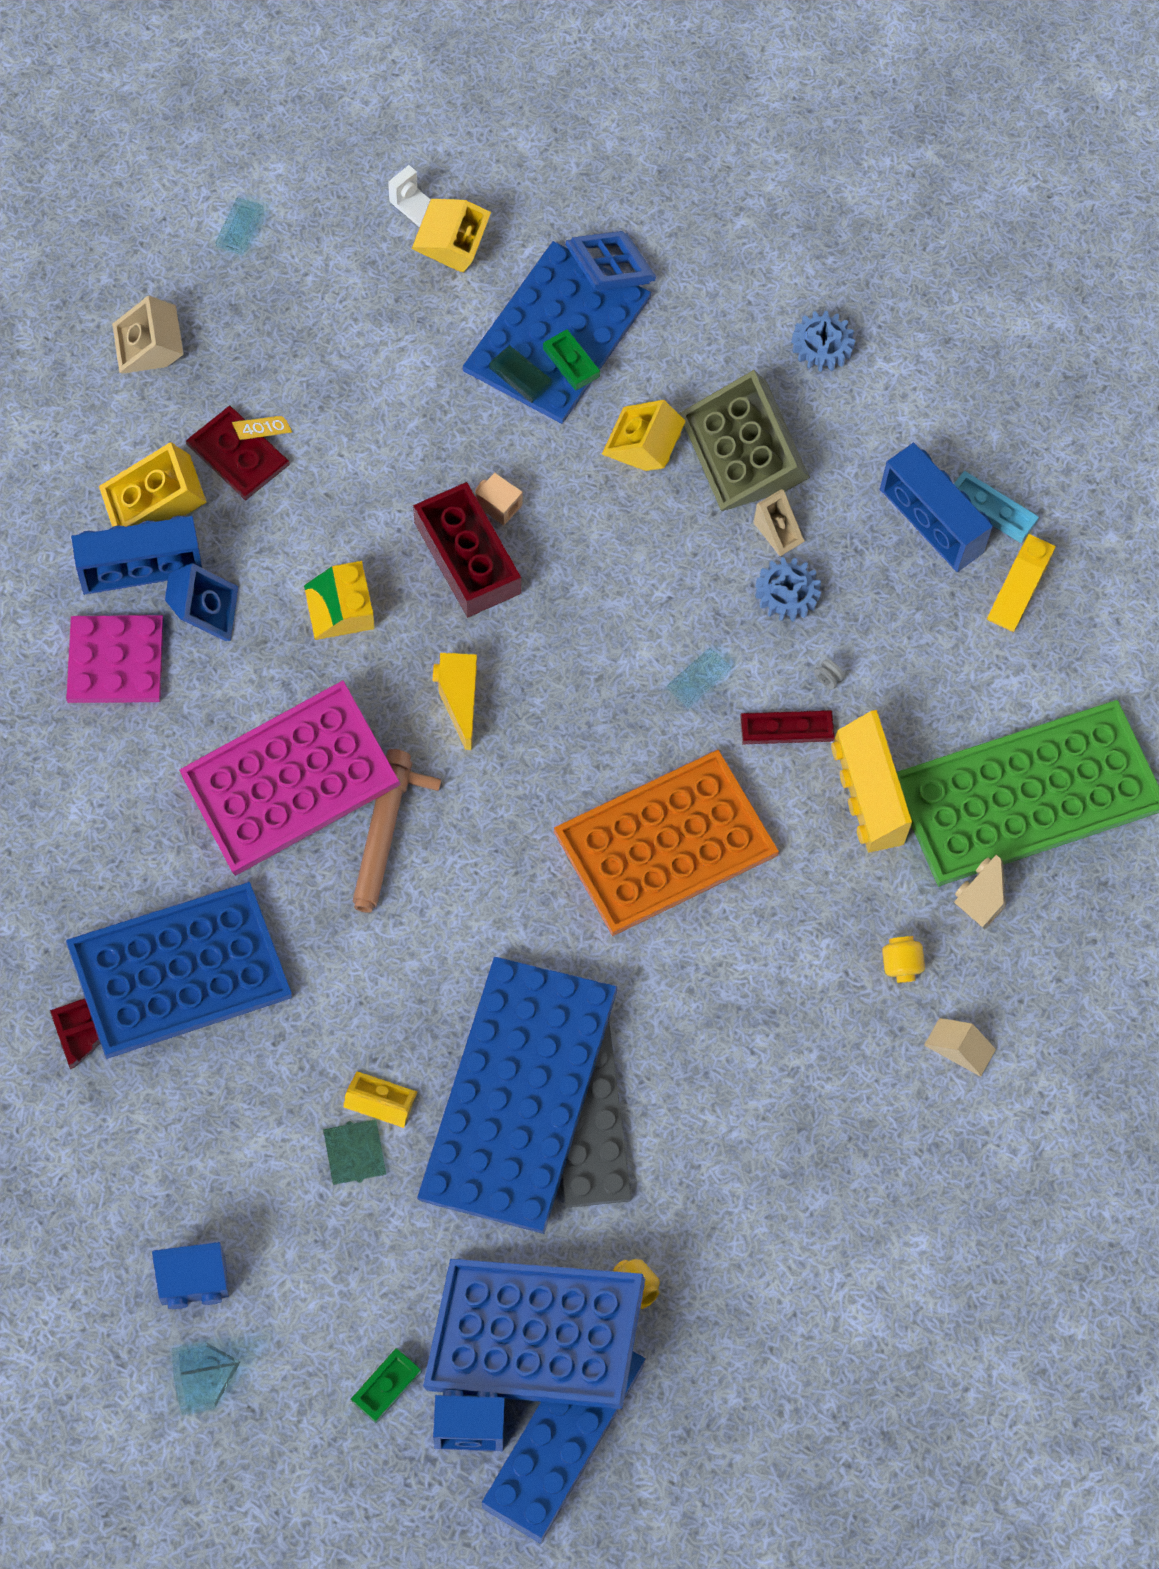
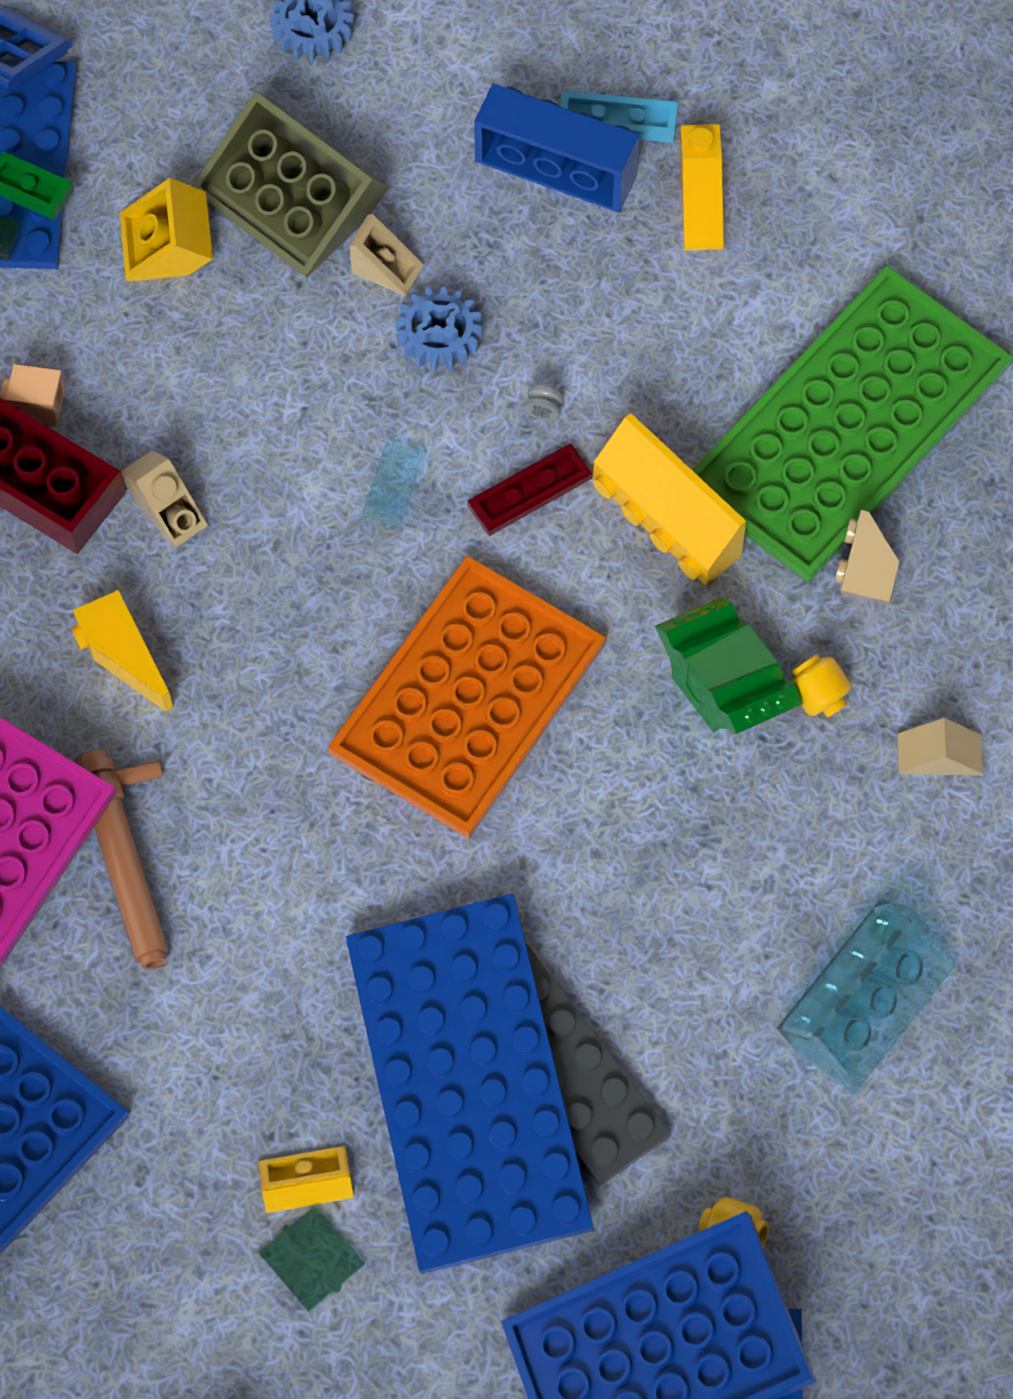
camera: 25 degrees left, 0 degrees up
none -> tan slope [121,450,208,548]
none -> green slope [655,597,803,734]
none -> clear light blue slope [777,899,957,1095]

